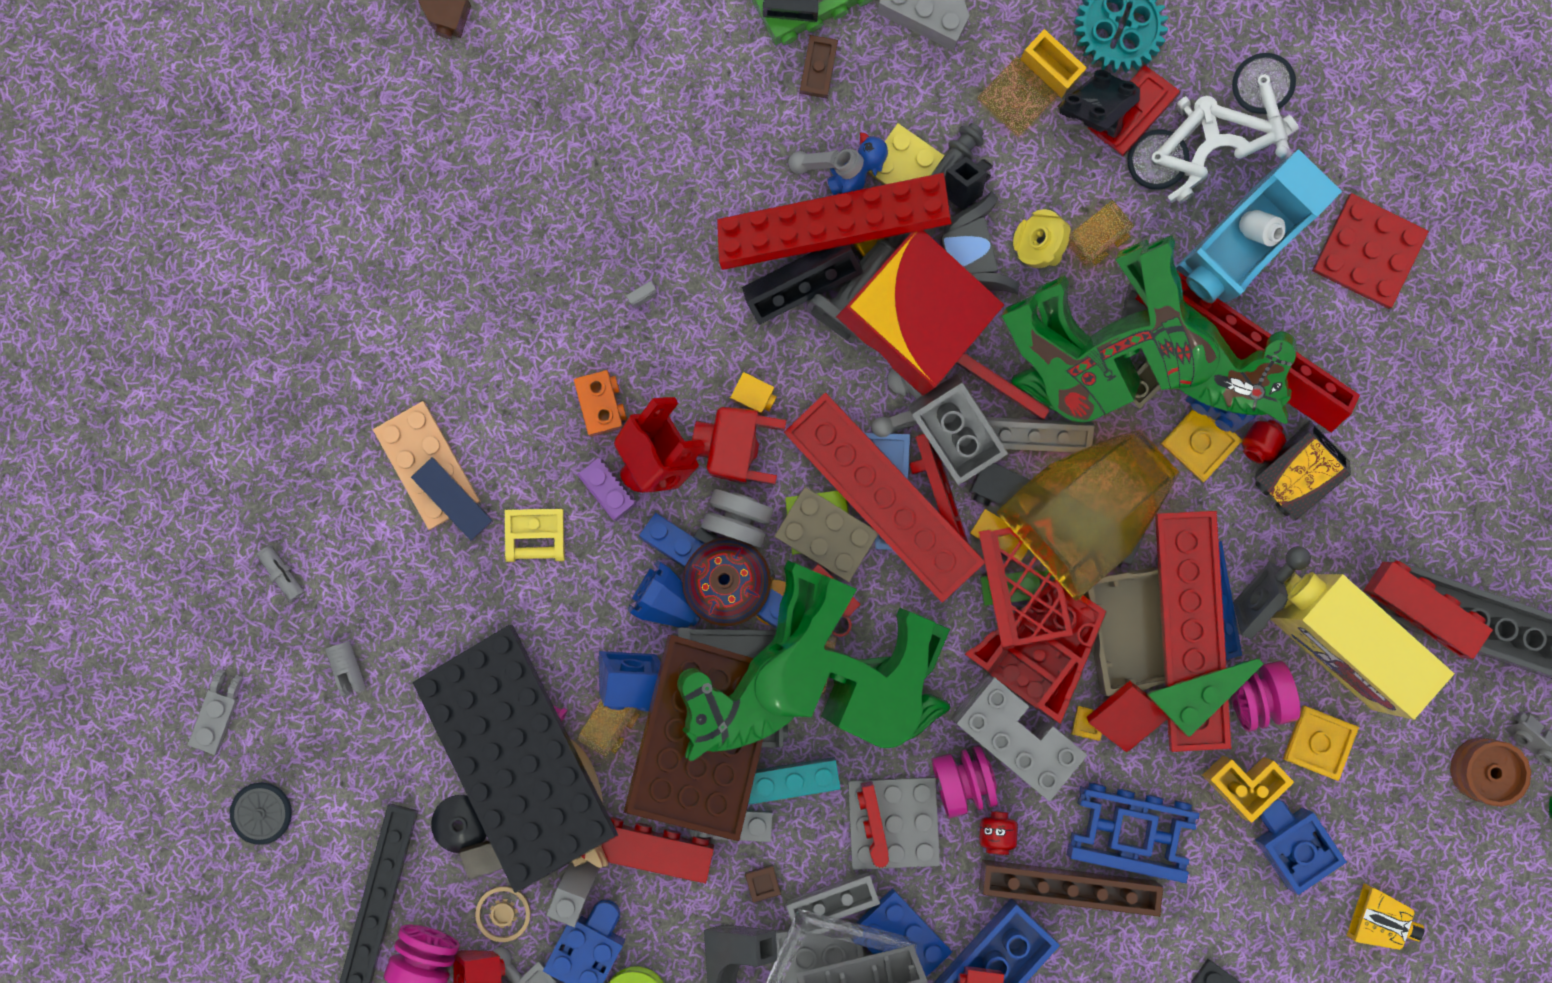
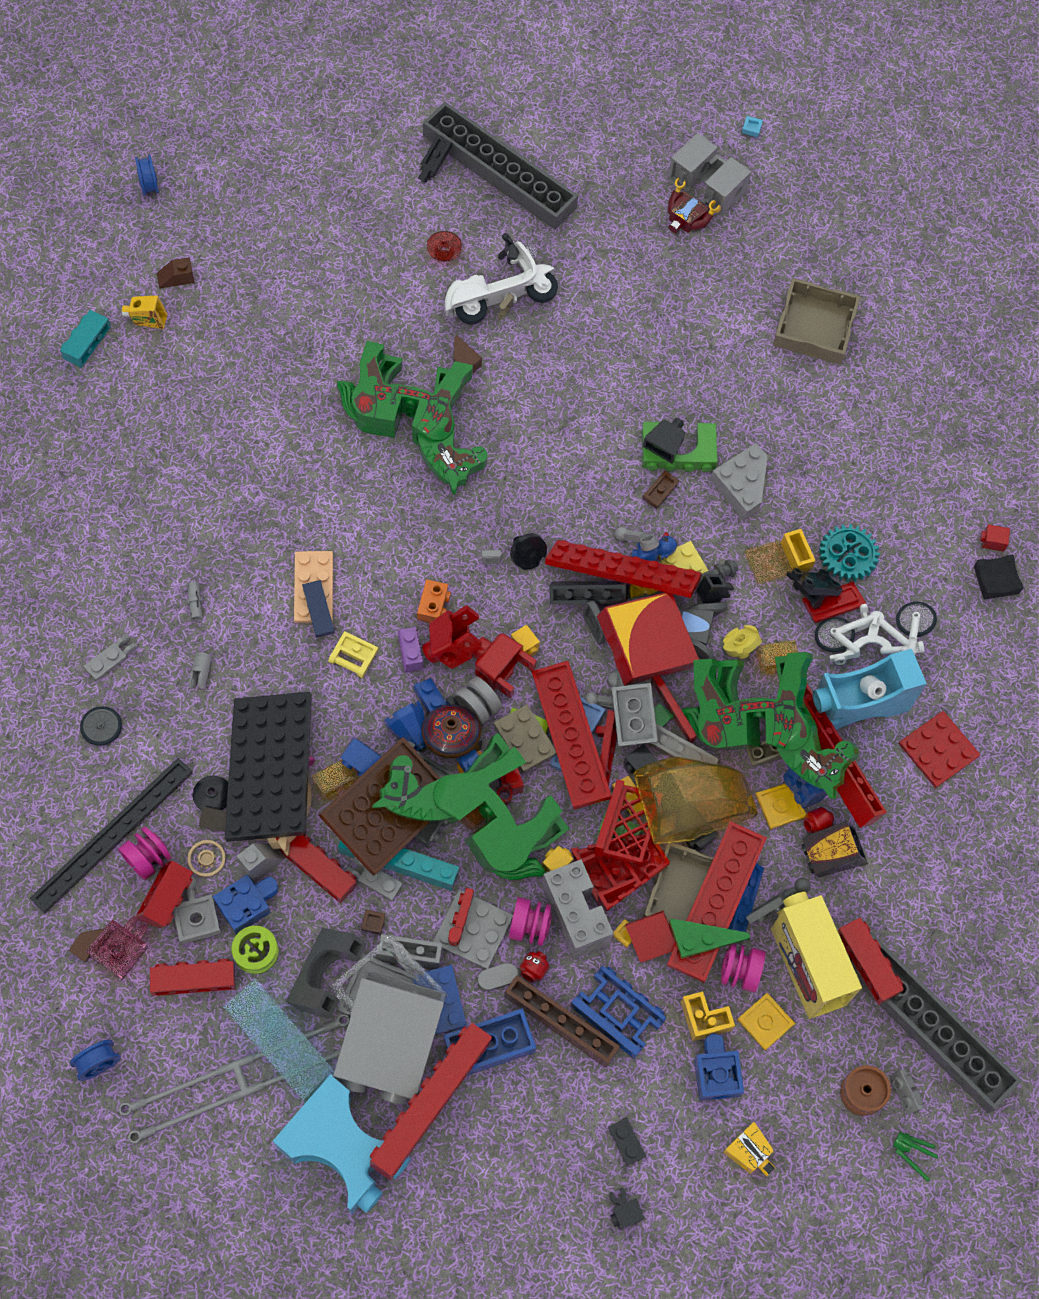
camera: 25 degrees right, 20 degrees down
none -> green animal [336,341,488,495]
none -> light grey tile [478,963,518,991]
none -> black tile [510,533,547,570]
none -> yellow brick [542,846,573,872]
none -> green tile [654,703,673,727]

